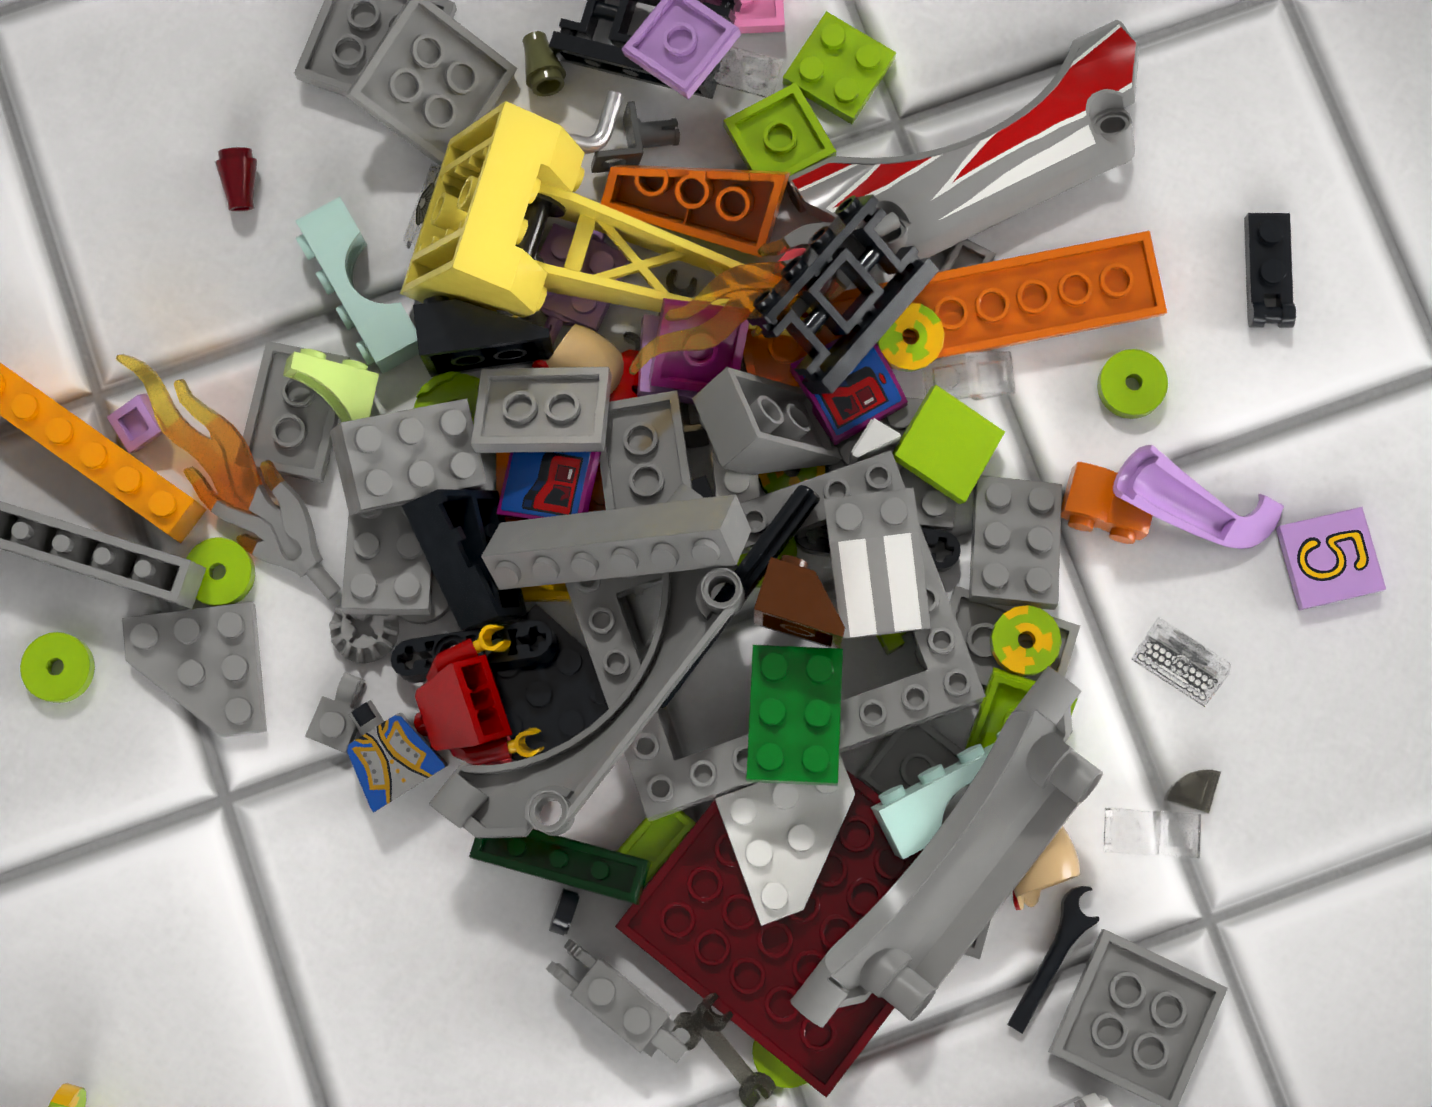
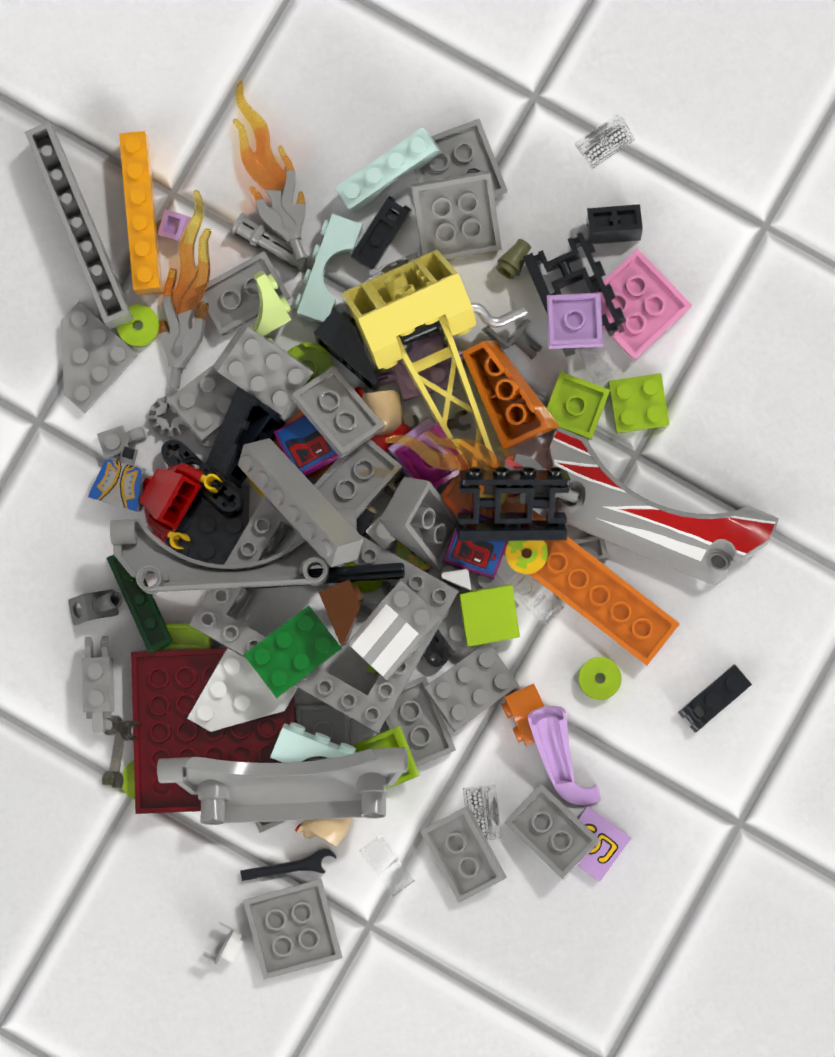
camera: 50 degrees right, 5 degrees up
lime piece [20,632,95,703] -> none
dark red cone [215,147,257,211] -> none
black tile [549,888,580,936] -> none
lime piece [989,605,1062,677] -> none
clear smoke tile [1164,770,1221,814] -> none
none -> dark grey bracket [68,589,123,625]
none -> light grey pin [230,212,309,270]
none -> piece [233,81,306,262]
none -> light aqua arch [335,127,442,213]
none -> black plate [351,196,412,272]
none -> light grey plate [420,806,507,903]
none -> light grey plate [505,784,601,880]

